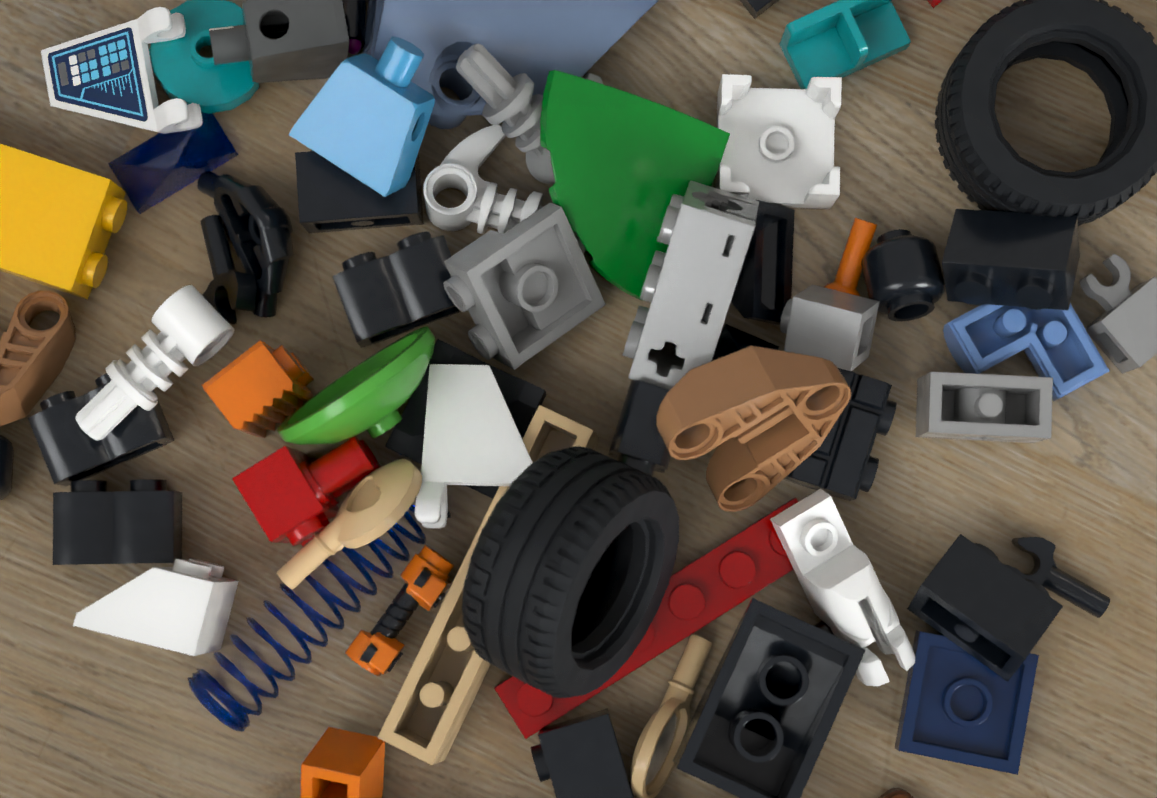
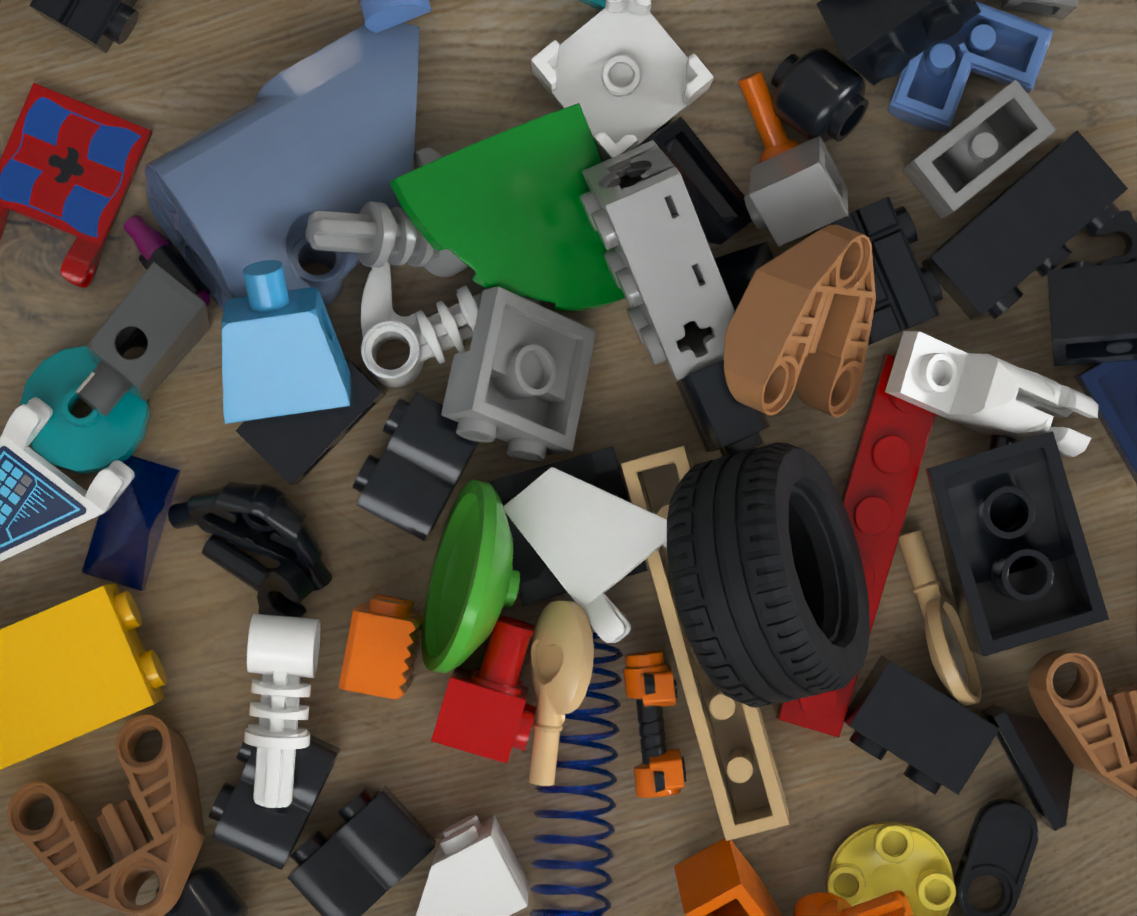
camera: 45 degrees left, 5 degrees up
none -> black brick [922,130,1128,320]

